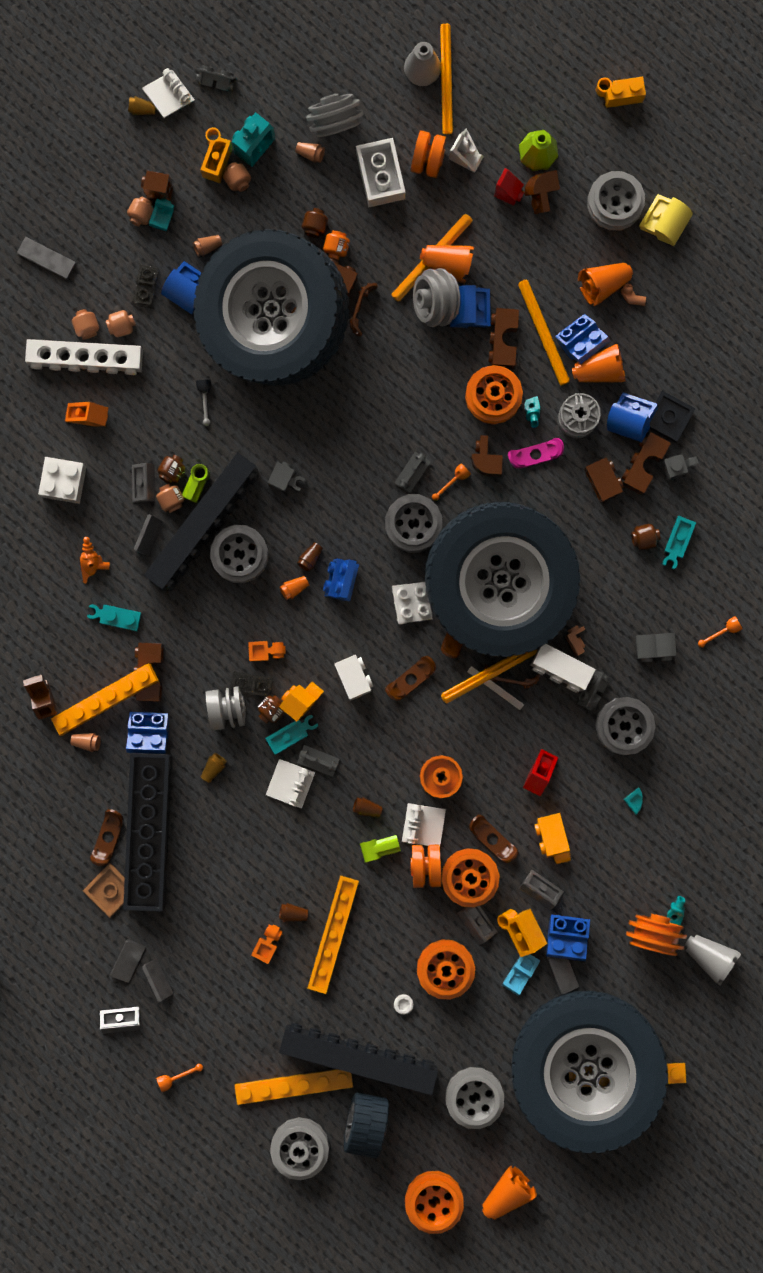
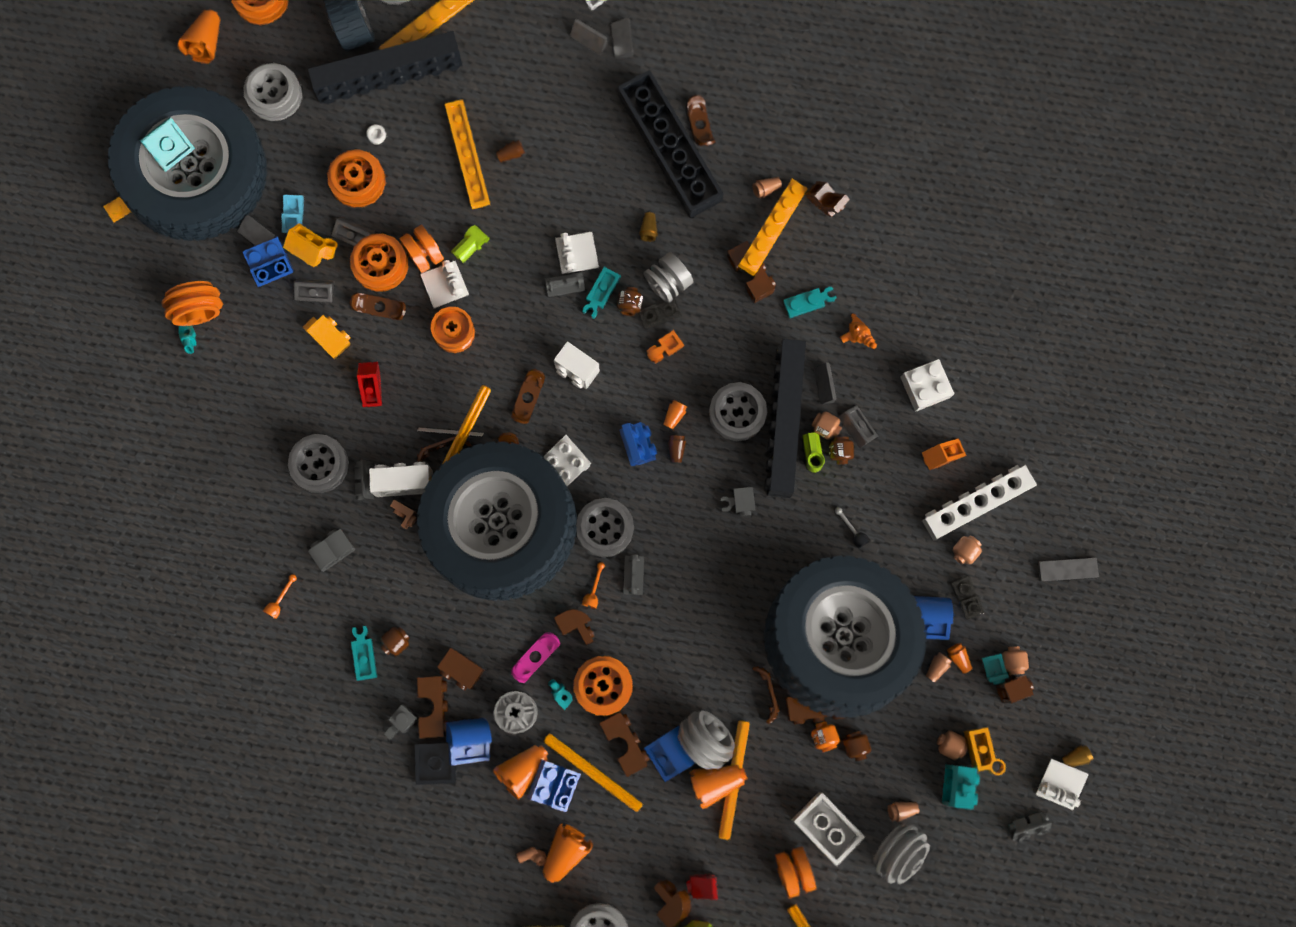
camera: 145 degrees right, 5 degrees down
nougat head [72,309,99,339] -> none
medium nougat tile [83,863,125,918] -> none
blue brick [126,712,169,754] -> none
orange plate [251,924,283,964] -> none
light orange hinge [279,681,324,721] -> none
reddish brown cone [353,797,382,817] -> none
white slope [449,128,484,173] -> none
teal tile [623,787,643,815] -> none
light grey cone [685,935,741,985] -> none
none -> tile [139,117,195,172]
none -> orange cone [947,643,973,674]

